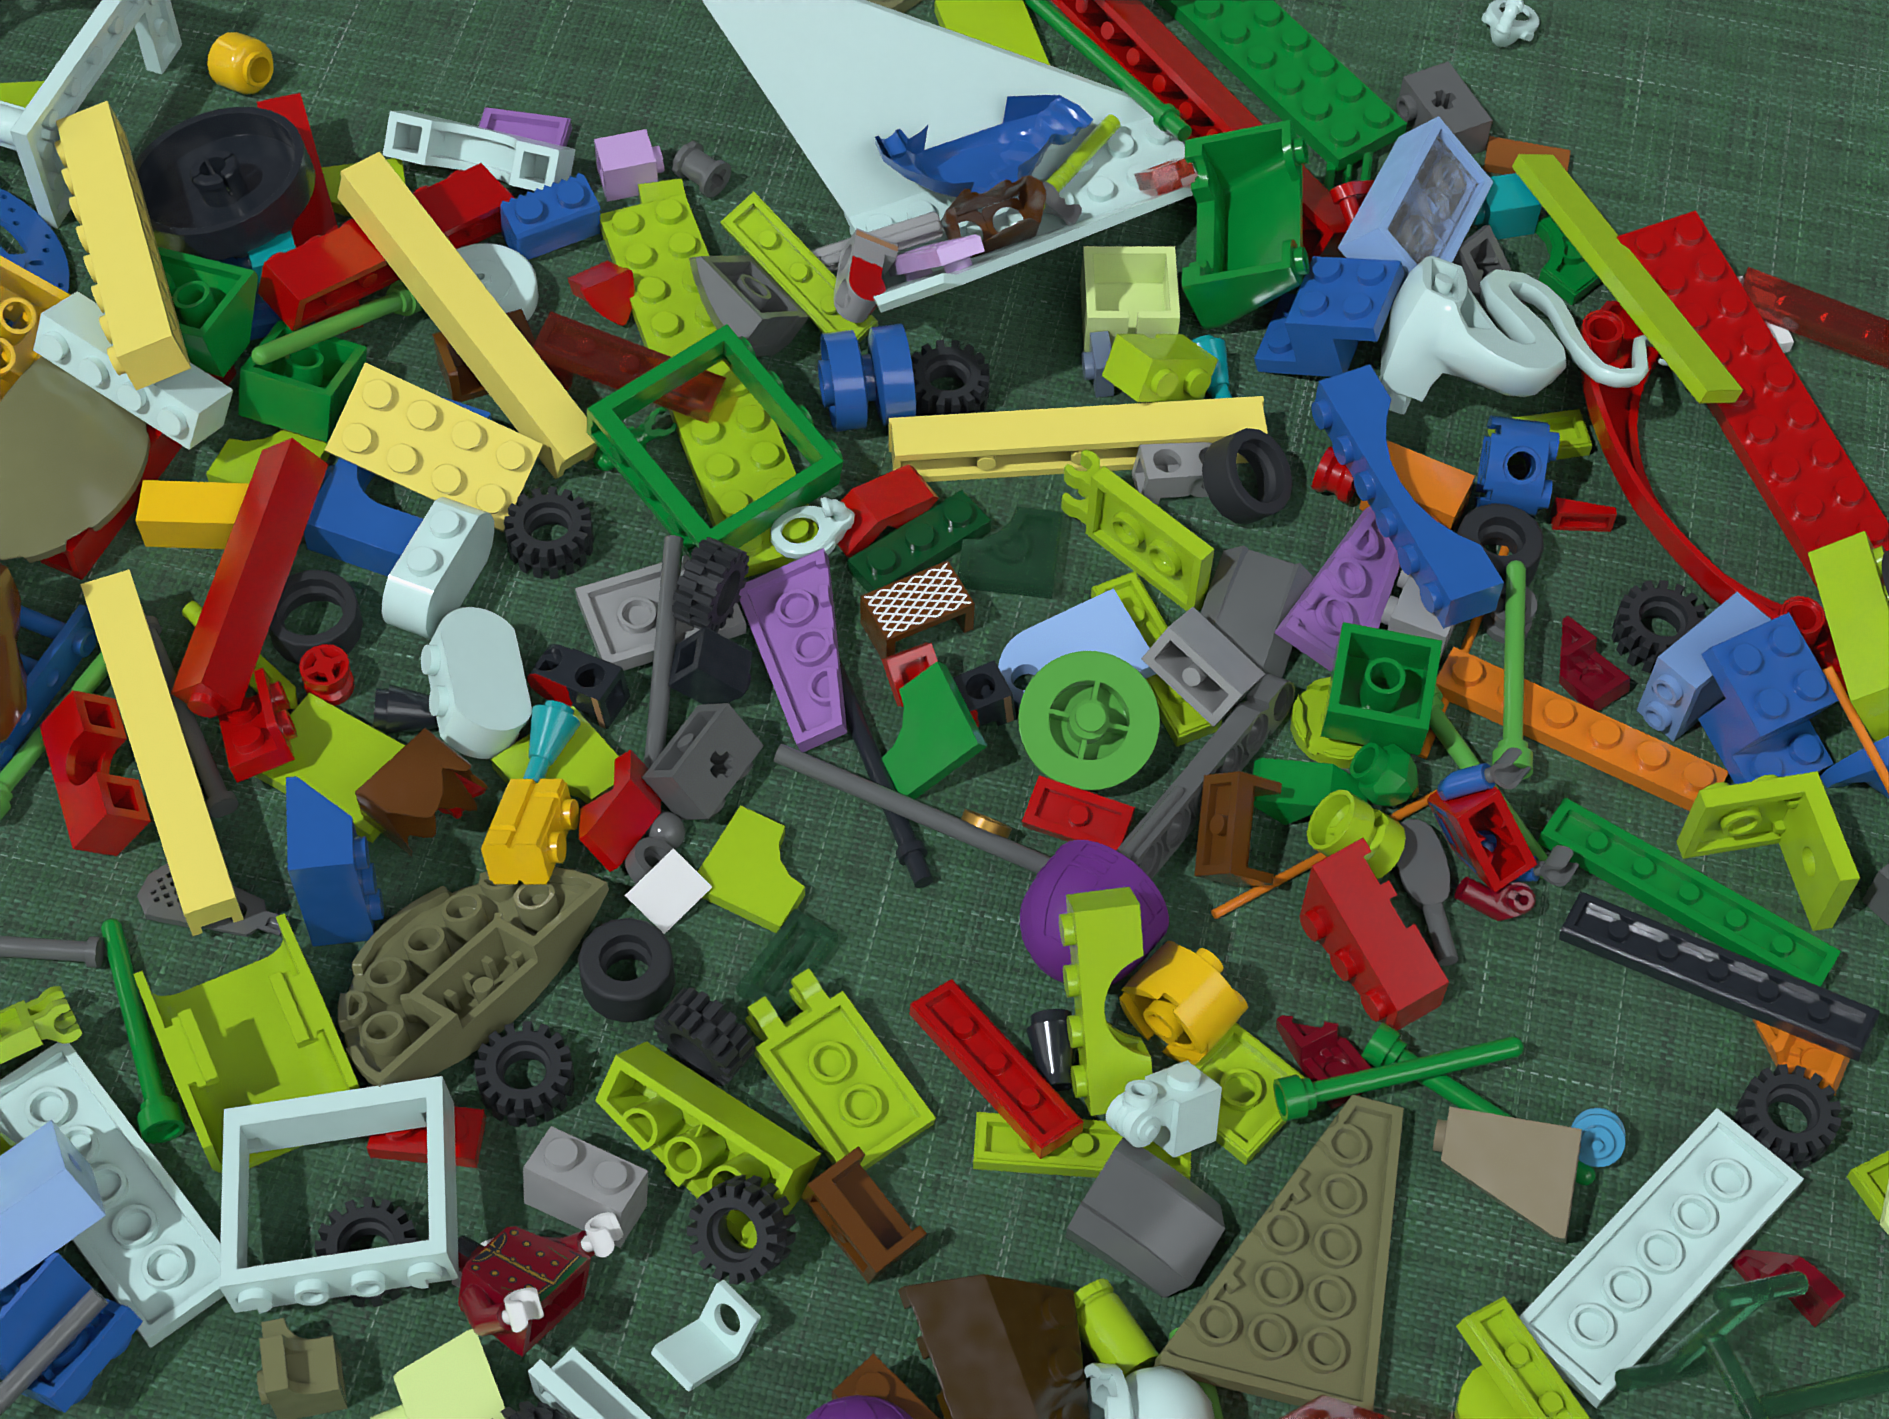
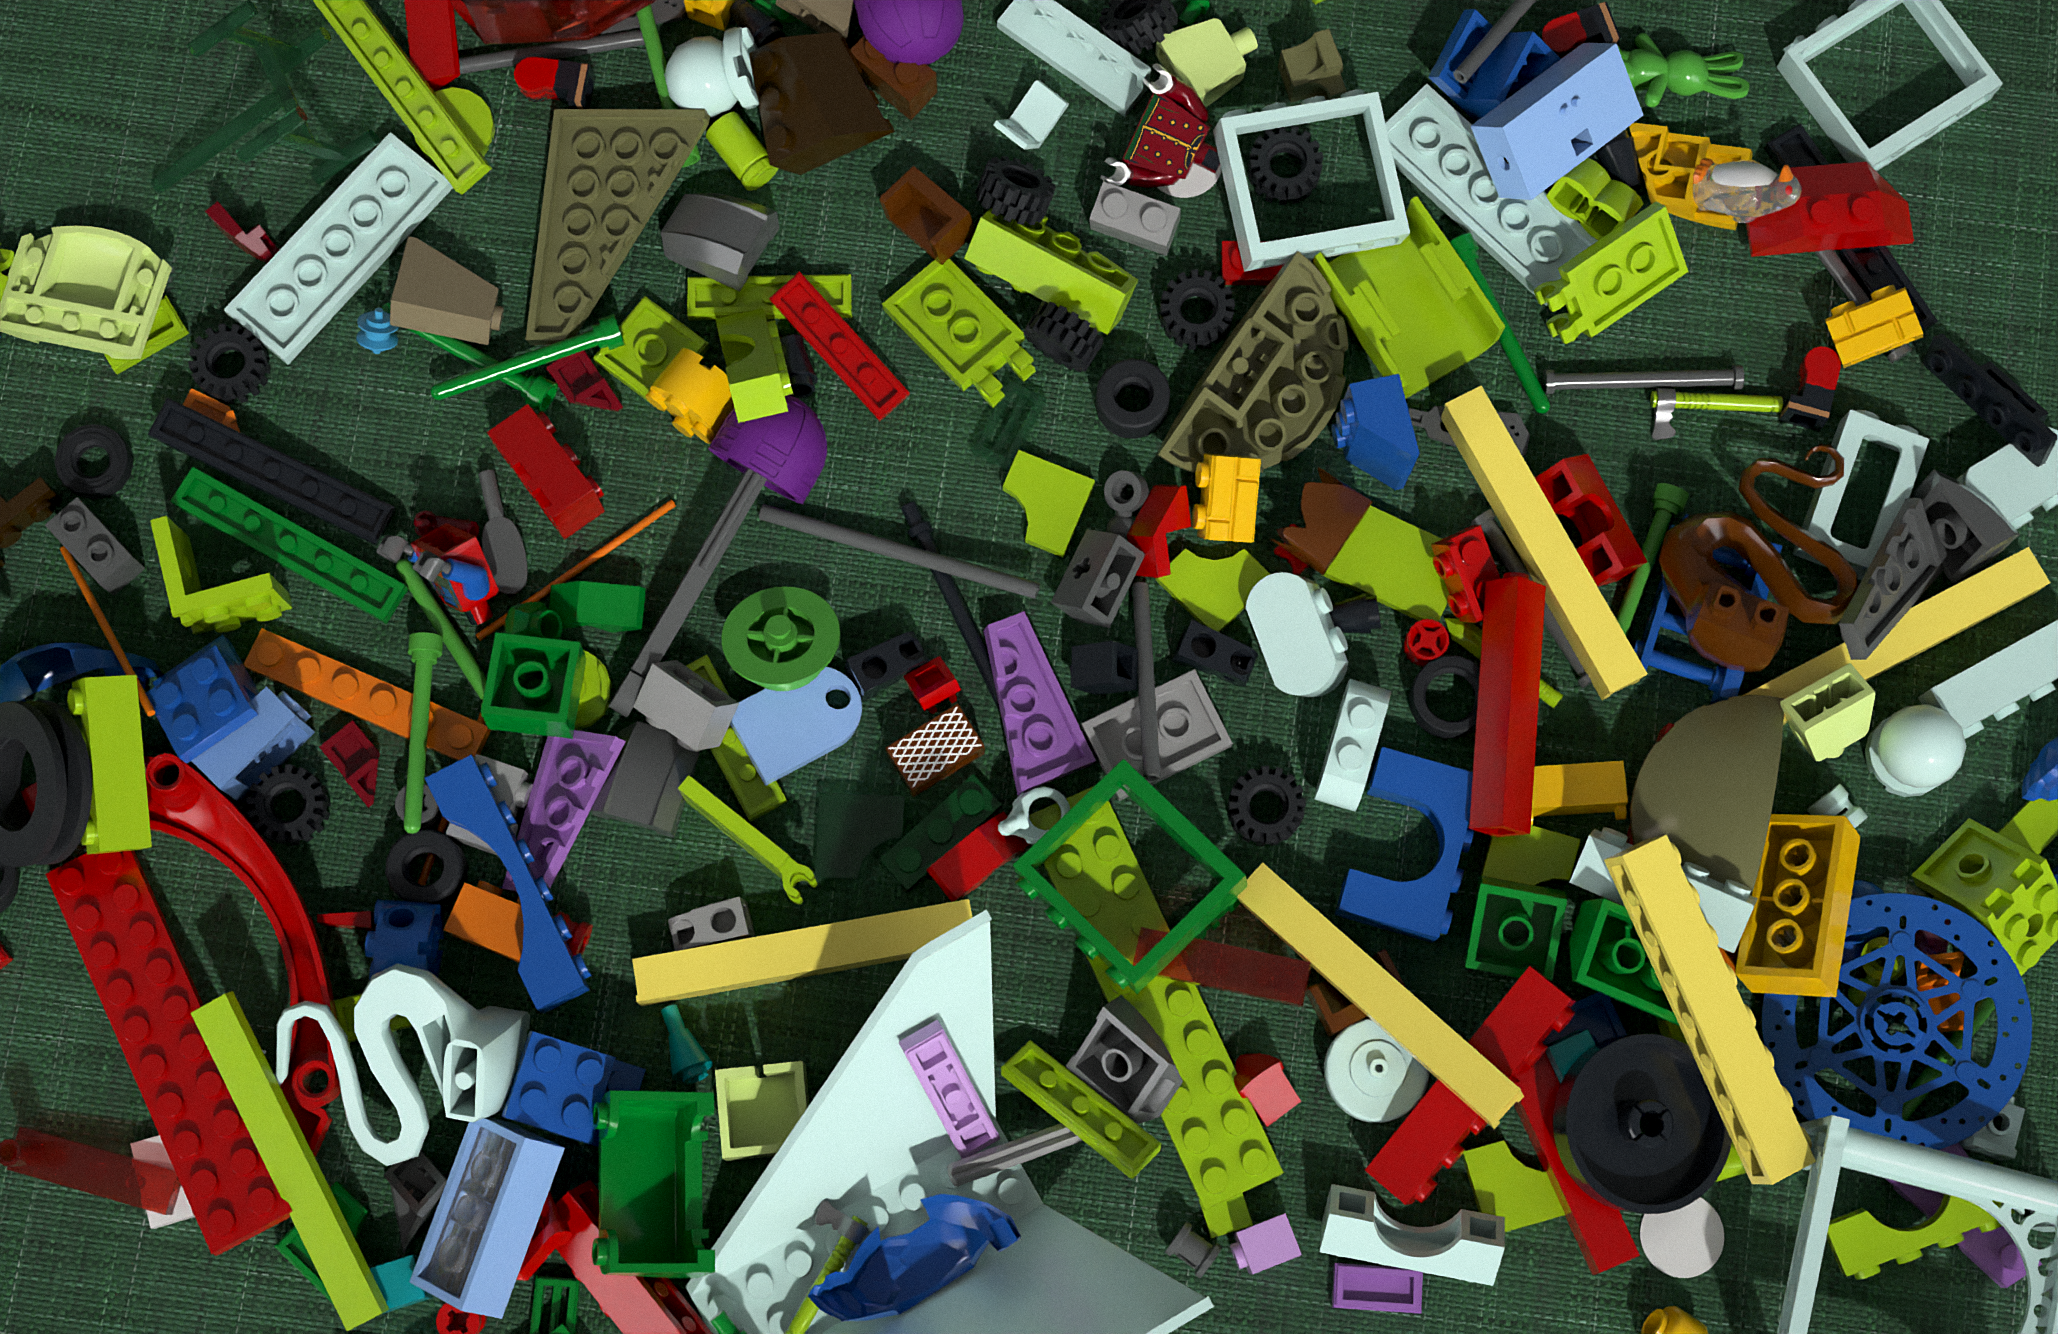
camera: 175 degrees right, 20 degrees up
bright green piece [251,279,424,365] -> none
light yellow plate [325,363,543,532] -> none
blue brick [500,173,601,260] -> none
teal cone [523,700,580,783] -> none
white sticker [625,848,712,934] -> none
black tyre [672,537,749,633] -> none
blue wheel [818,323,916,432] -> none
light grey leg [834,228,899,323] -> none
green tile [882,661,987,799] -> none
reddish brown piece [941,175,1046,258] -> none
pearl gold piece [961,809,1012,838] -> none
red plate [1022,775,1135,850] -> none
sand blue plate [1082,331,1114,398] -> none
lime brick [1102,334,1218,402] -> none
light aqua brick [1106,1060,1222,1158] -> none
clear red plate [1134,157,1195,195] -> none
reddish brown panel [1194,771,1282,887] -> none
black tyre [1202,428,1292,524] -> none
lime wheel [1307,790,1406,879] -> none

